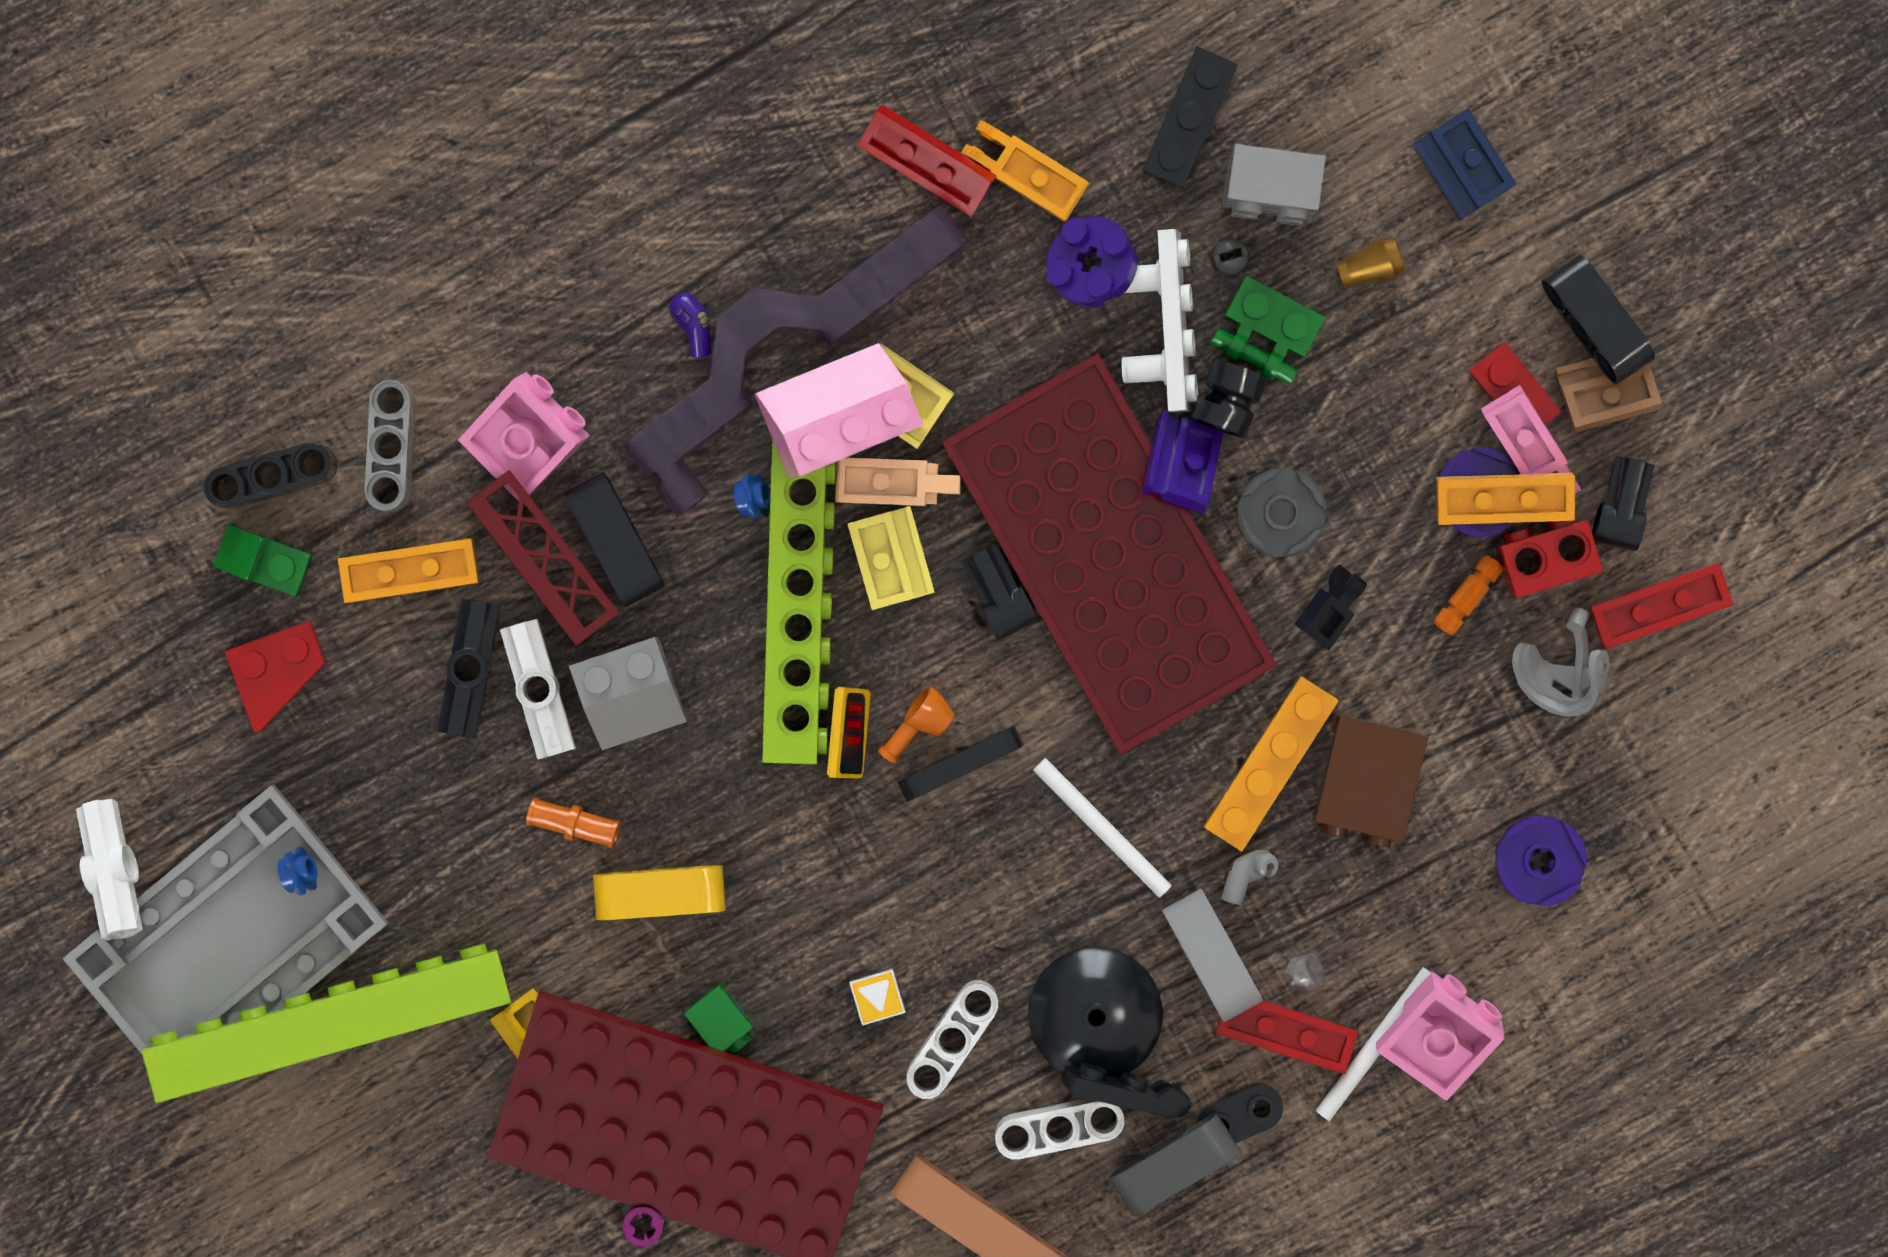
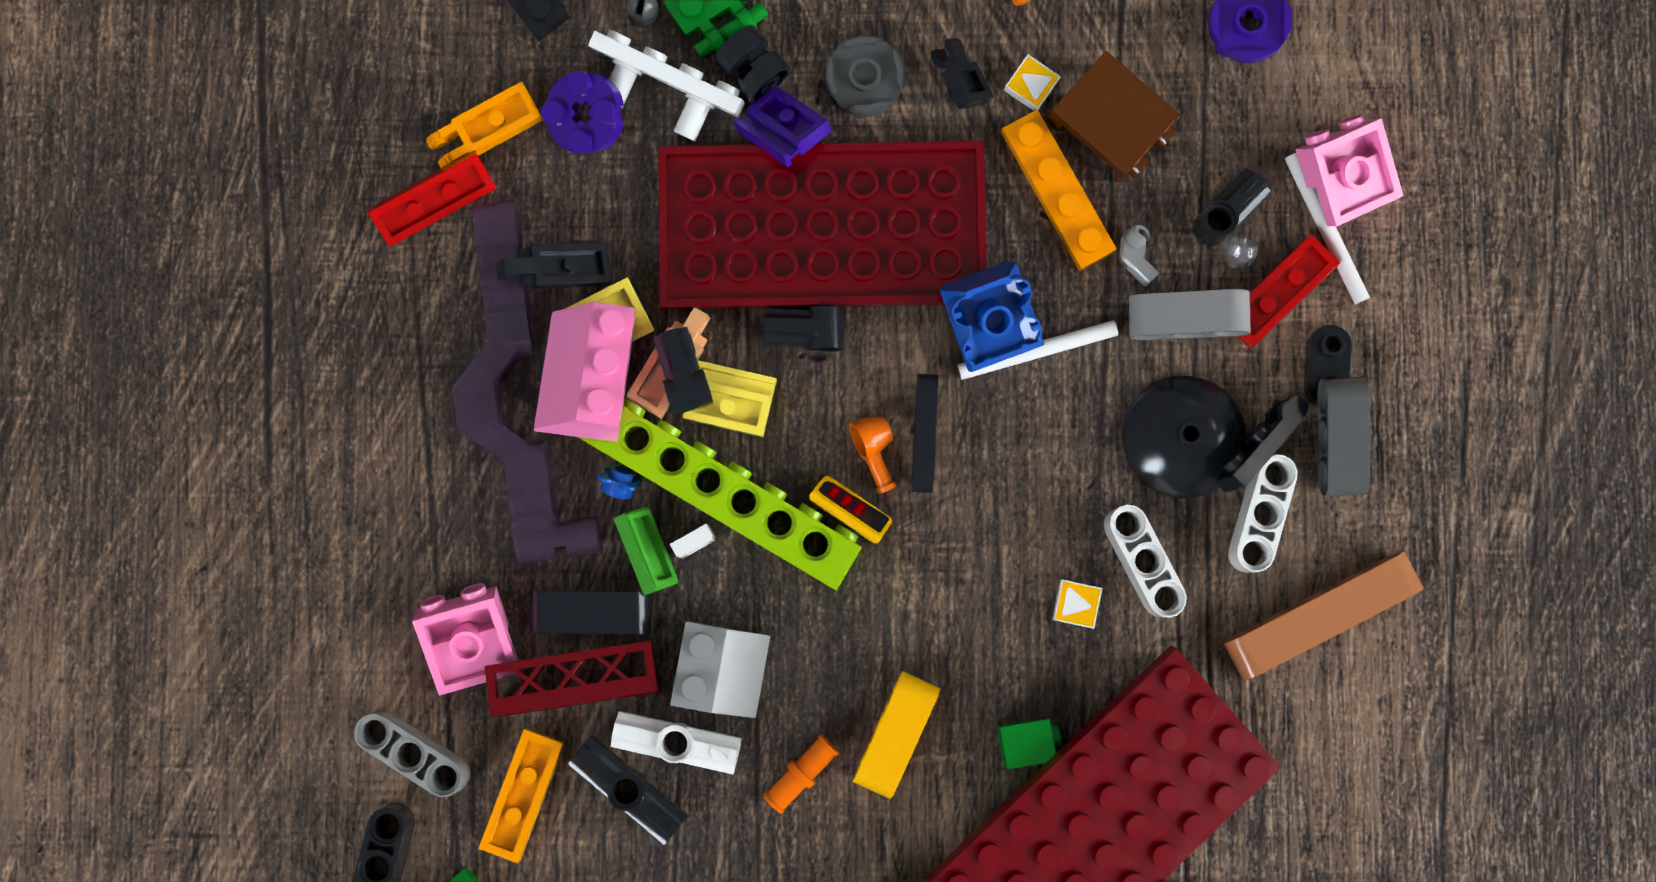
camera: 50 degrees left, 5 degrees down
dark purple arm [669,292,712,358] -> none
none -> black hinge [495,242,613,289]
none -> bright green tile [613,507,679,596]
none -> black piece [653,327,714,416]
none -> white tile [670,524,716,559]
none -> blue slope [940,262,1044,372]
none -> tile [1004,55,1061,111]
none -> black piece [1192,168,1271,246]

